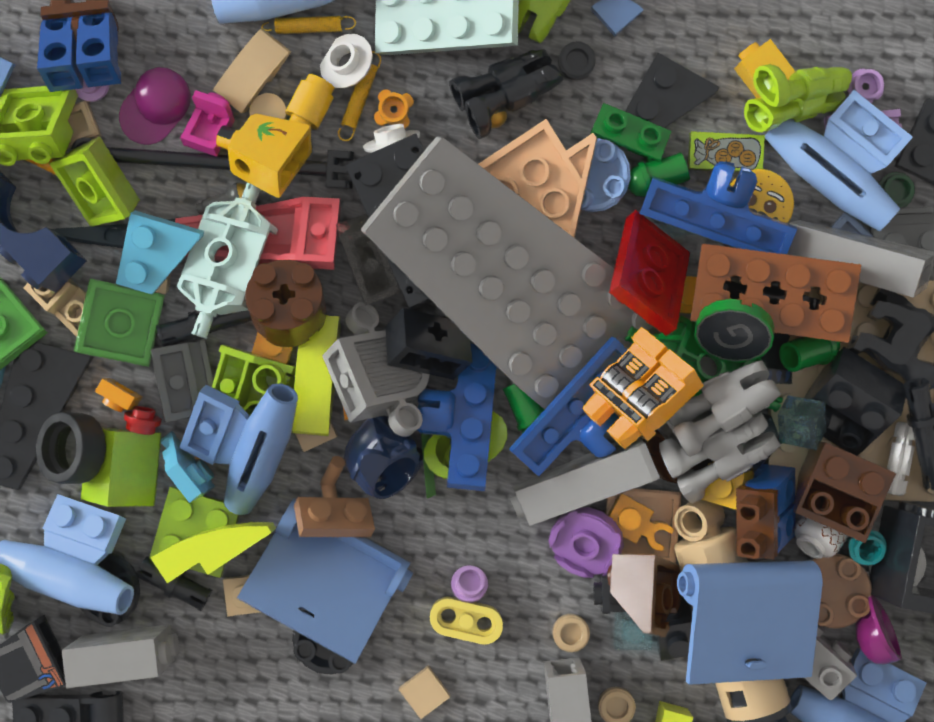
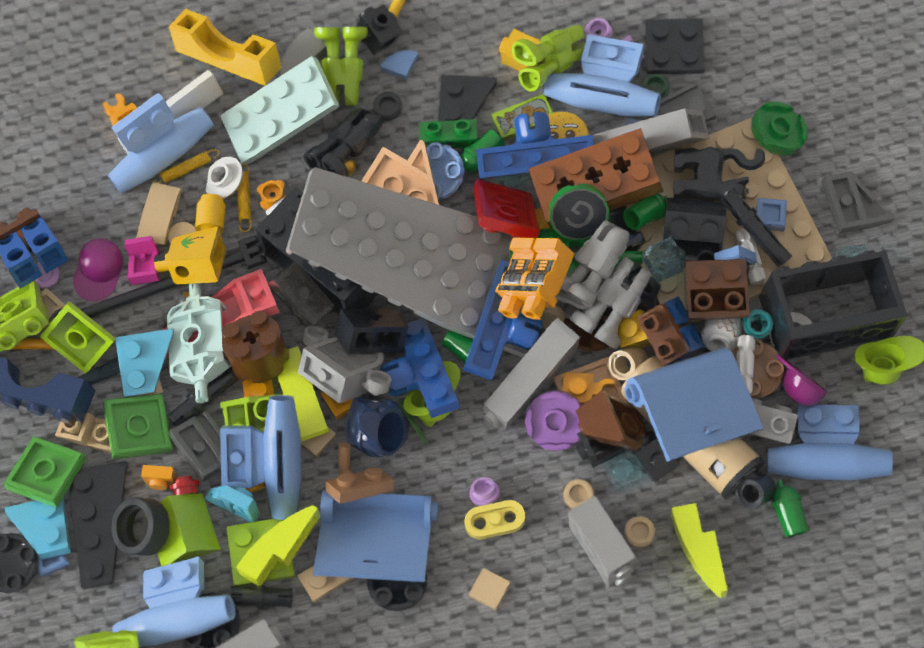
camera: 20 degrees left, 20 degrees down
none -> medium blue tile [714,245,757,266]
none -> white axle [737,335,755,394]

